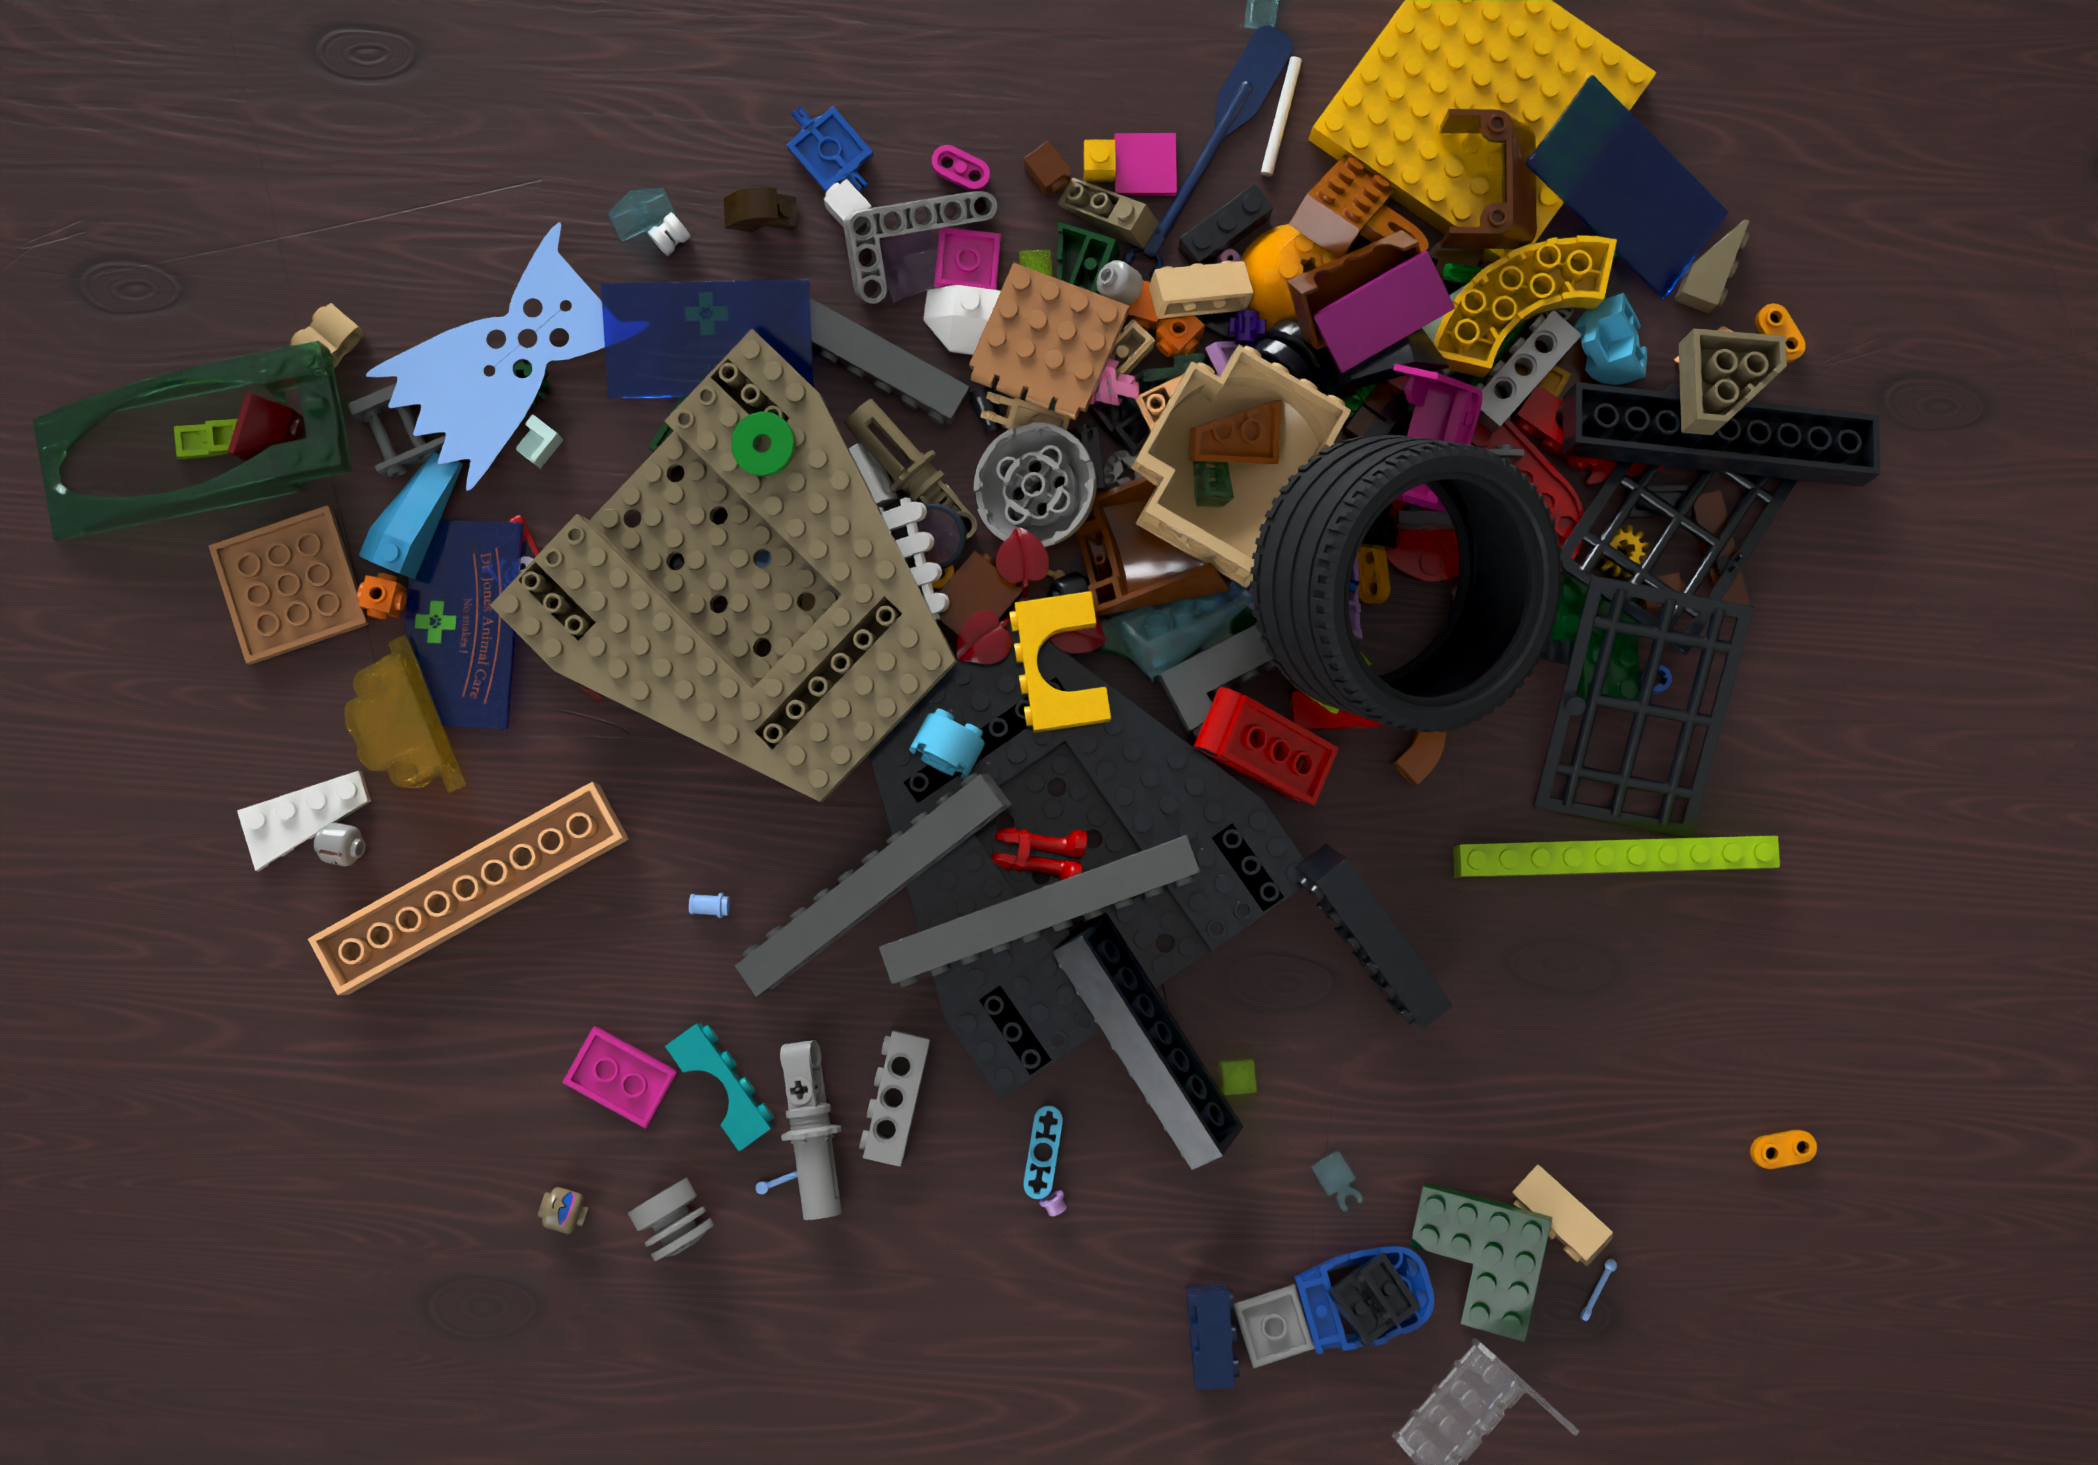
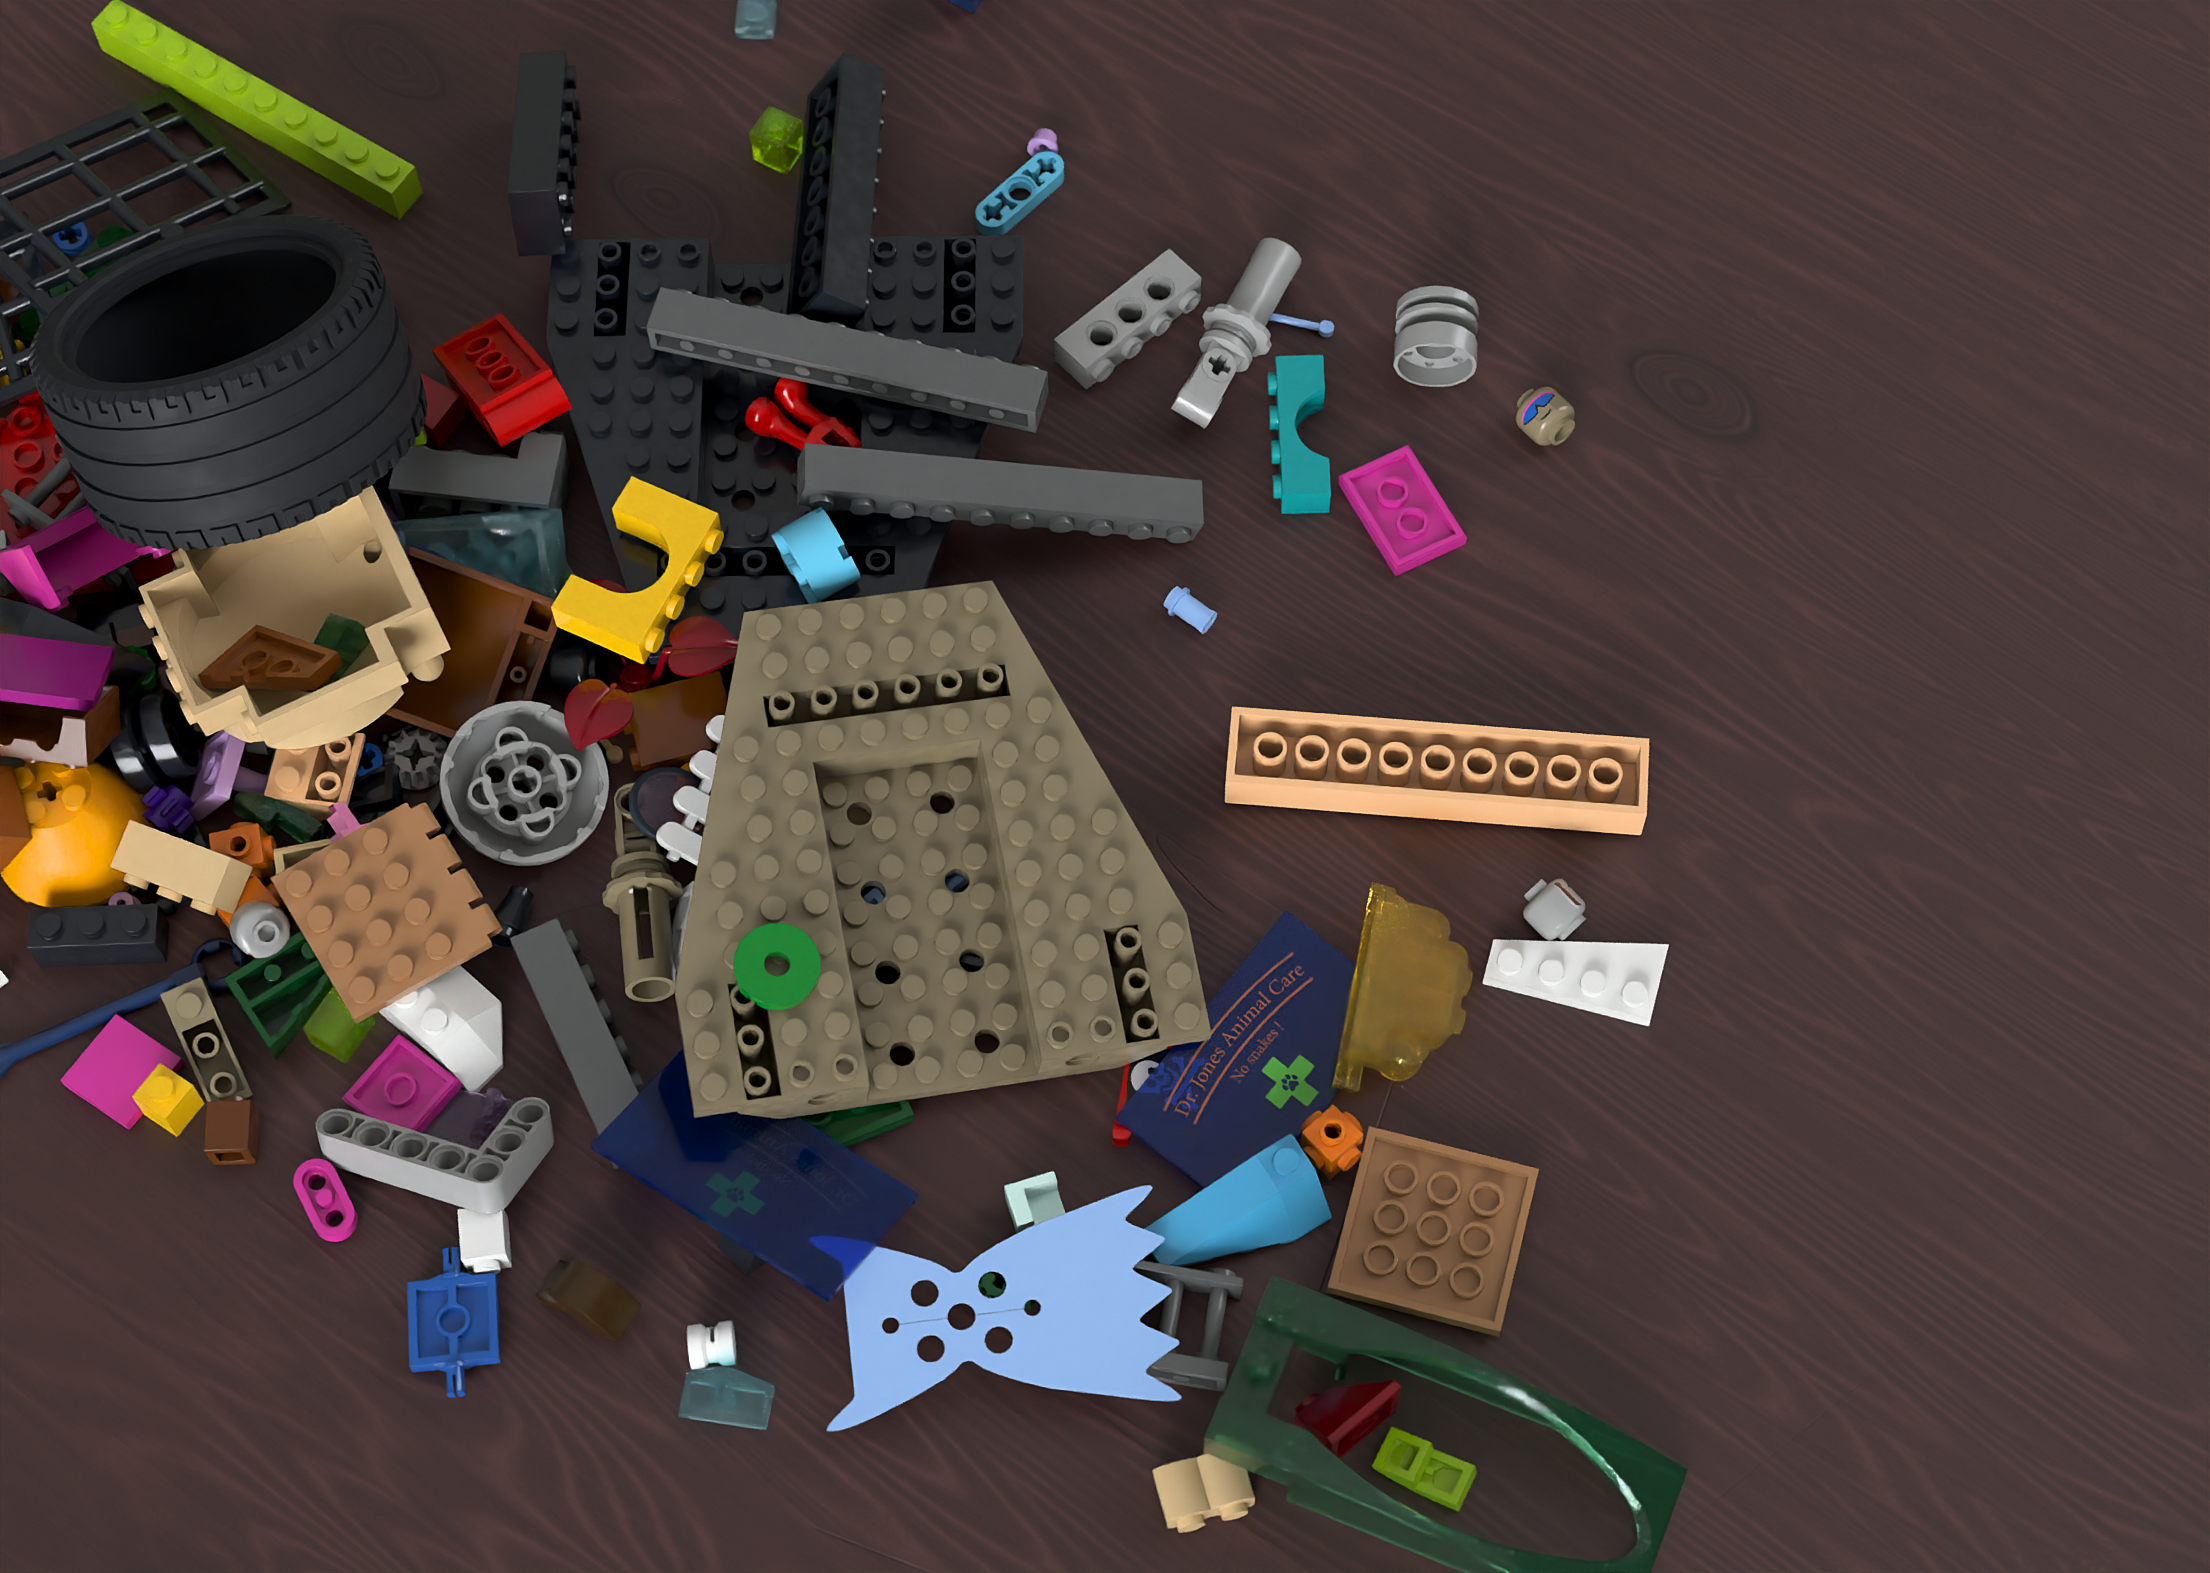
camera: 140 degrees left, 20 degrees down
tan hinge [980,392,1070,430] -> none

